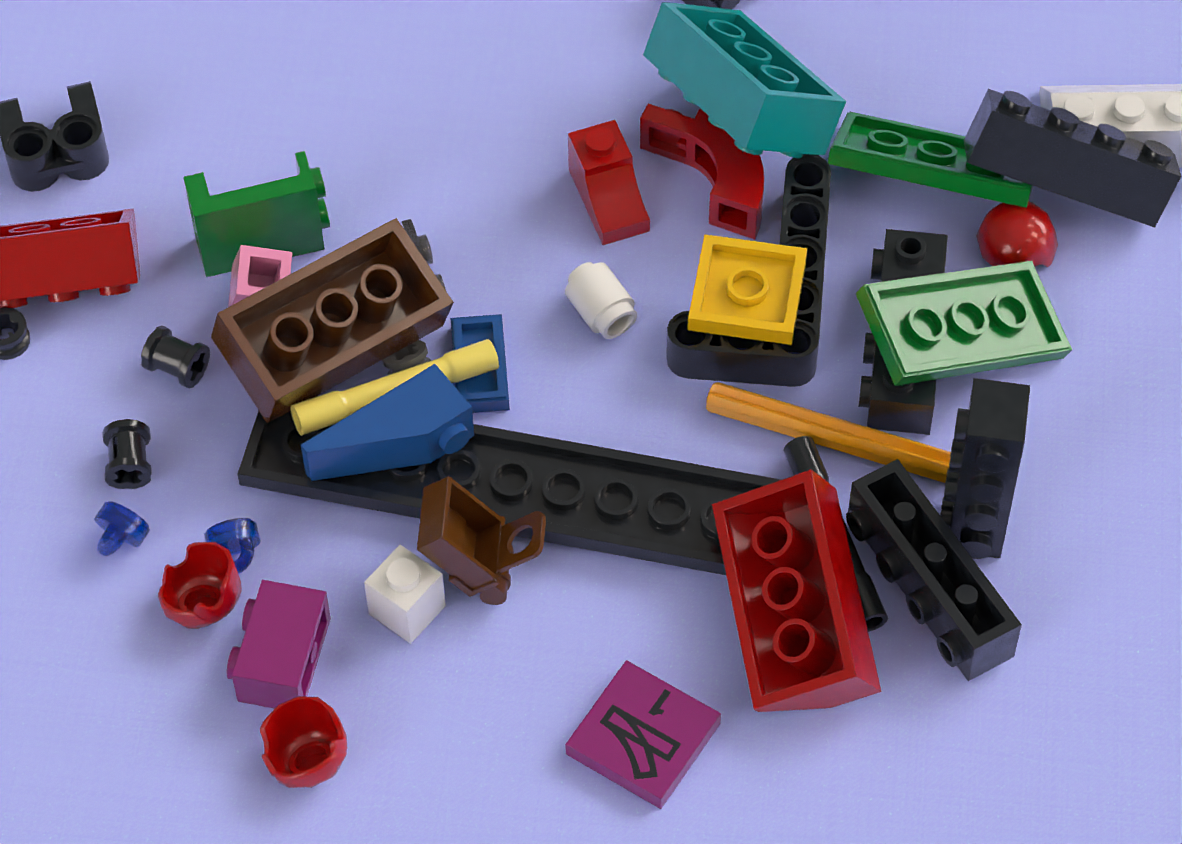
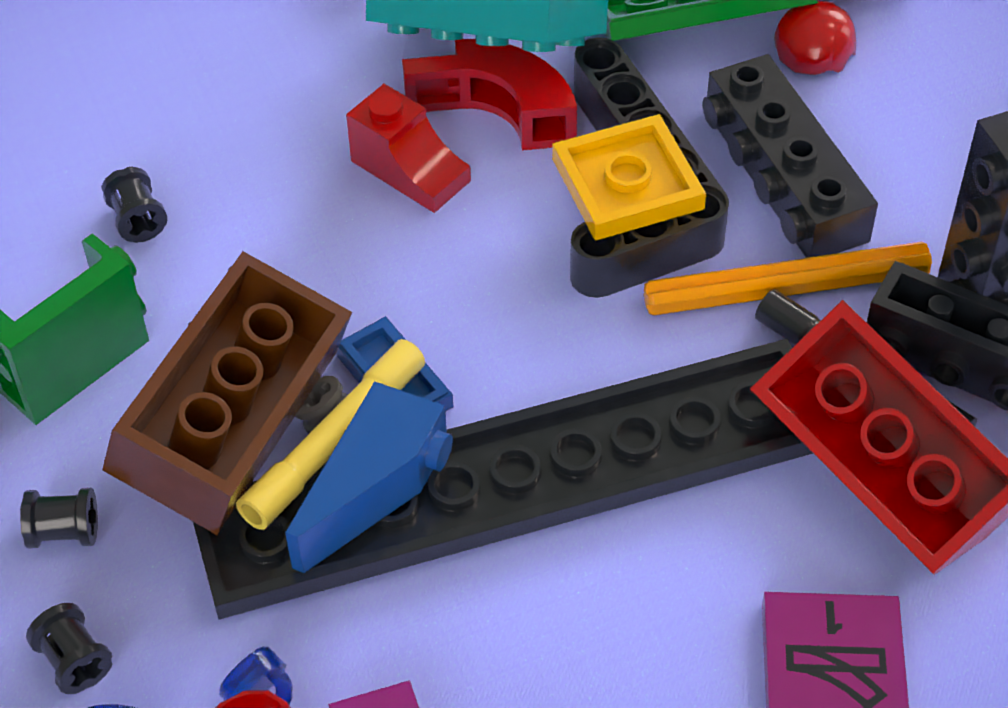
camera: 30 degrees left, 5 degrees down
bright pink brick [228,245,292,307] -> none
white brick [364,544,446,644] -> none
reddish brown piece [417,476,546,605] -> none
white brick [565,262,637,339] -> none
tile [855,261,1072,386] -> none
none -> black bush [101,166,168,243]

